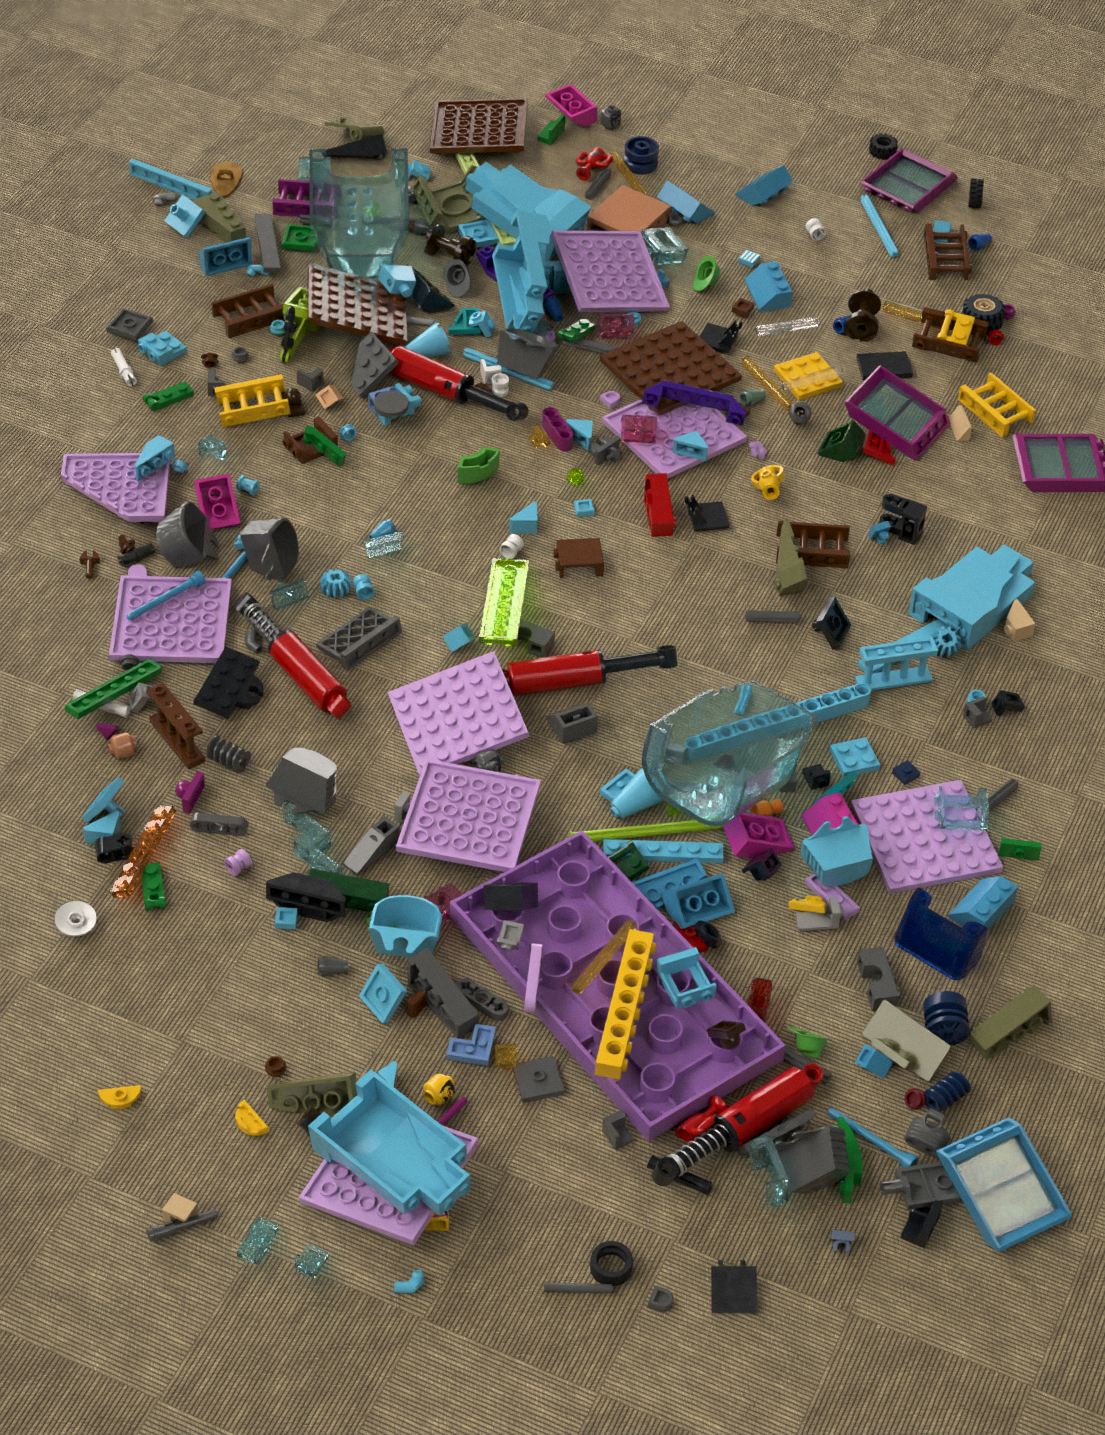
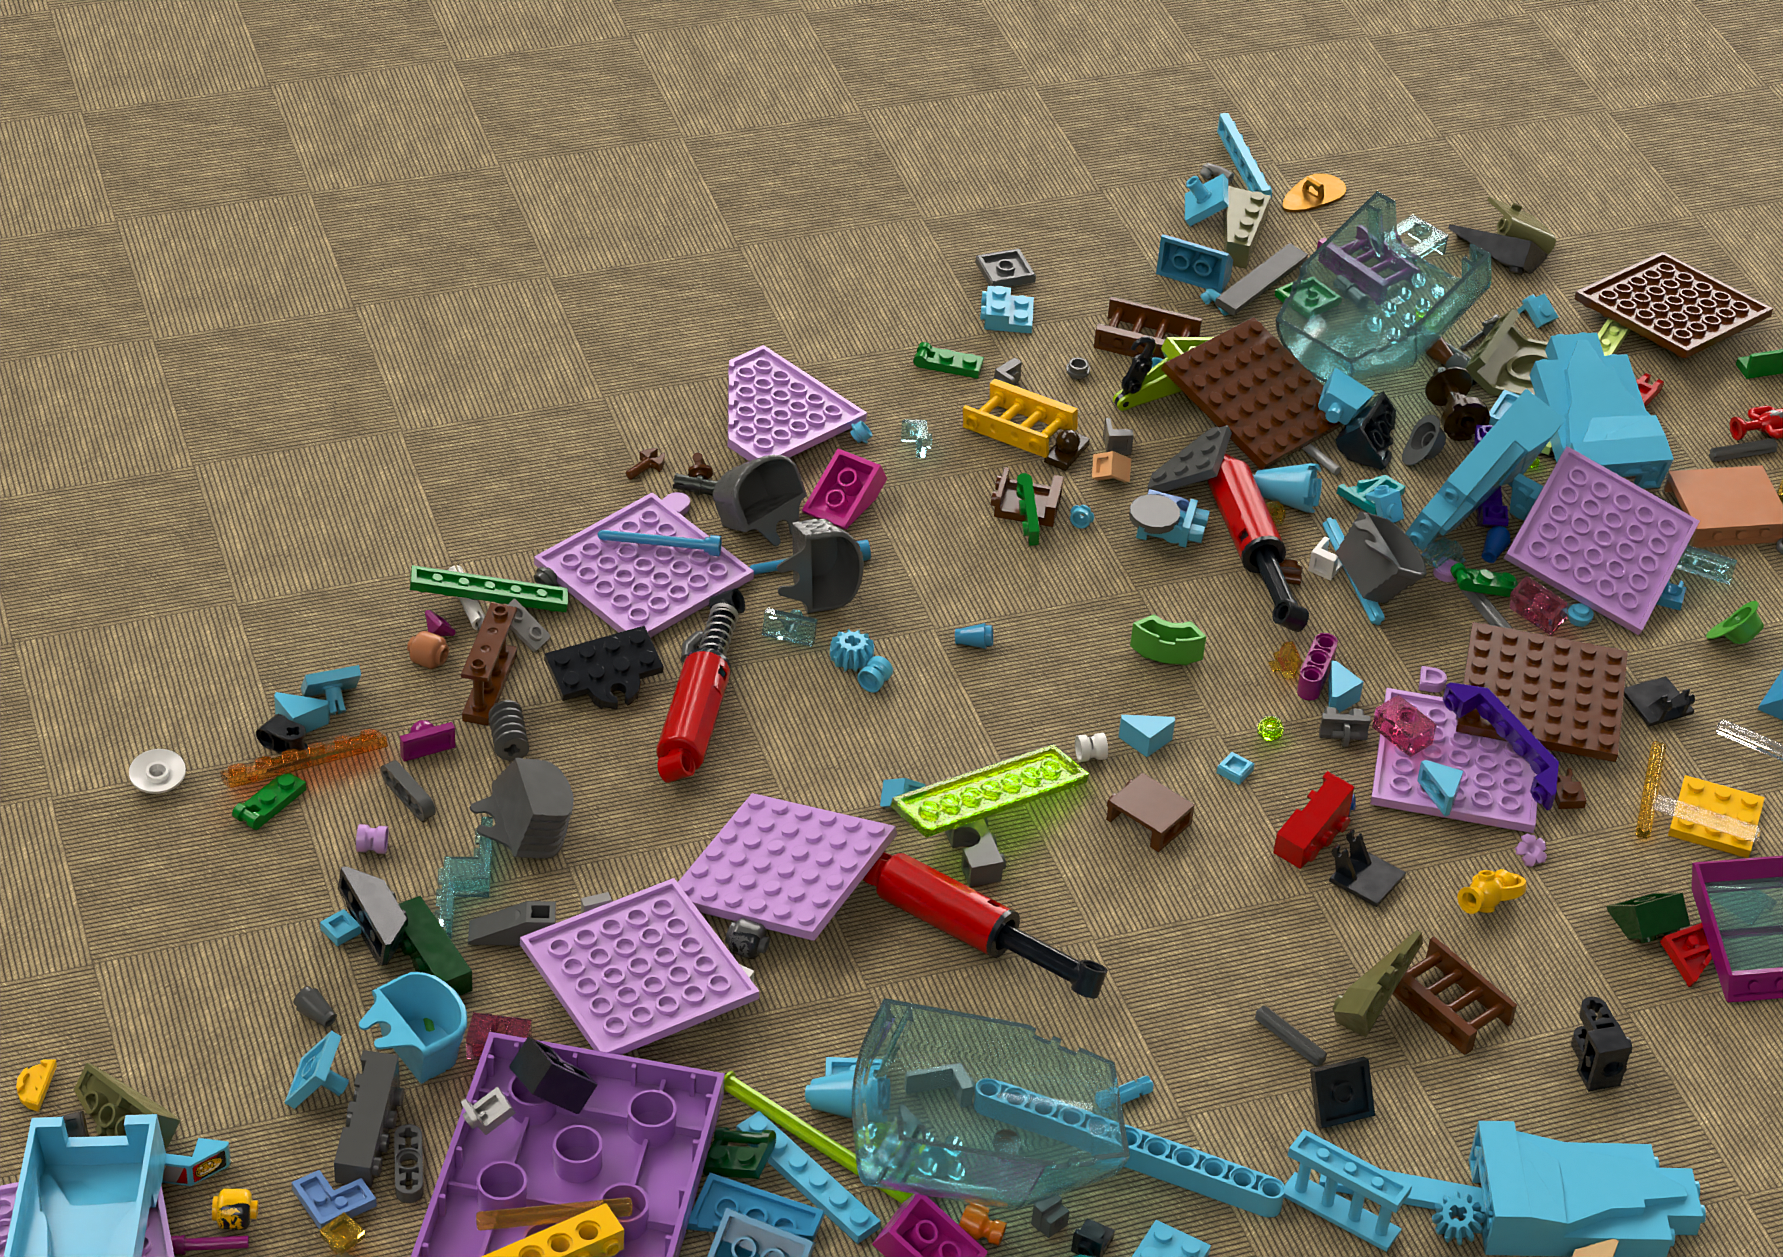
camera: 45 degrees right, 5 degrees down
white pin [111,348,137,386] -> none
medium azure slope [135,435,175,481] -> none
reddish brown plate [201,352,219,368] -> none
medium azure bush [236,475,260,496] -> none
reddish brown plate [265,1056,286,1077] -> none
dark grey fence [316,607,402,670] -> none
clear light blue bracket [363,531,404,558] -> none
reddish brown tile [407,989,426,1018] -> none
white wheel [492,373,509,397] -> none
lavender beam [524,943,543,1013] -> none
dark grey slope [546,703,598,743] -> none
clear light blue panel [641,227,688,265] -> none
reddish brown plate [732,298,754,317] -> none
sand green cone [739,389,766,407] -> none
dark grey head [789,401,812,425] -> none
dark azure tile [867,521,891,544] -> none

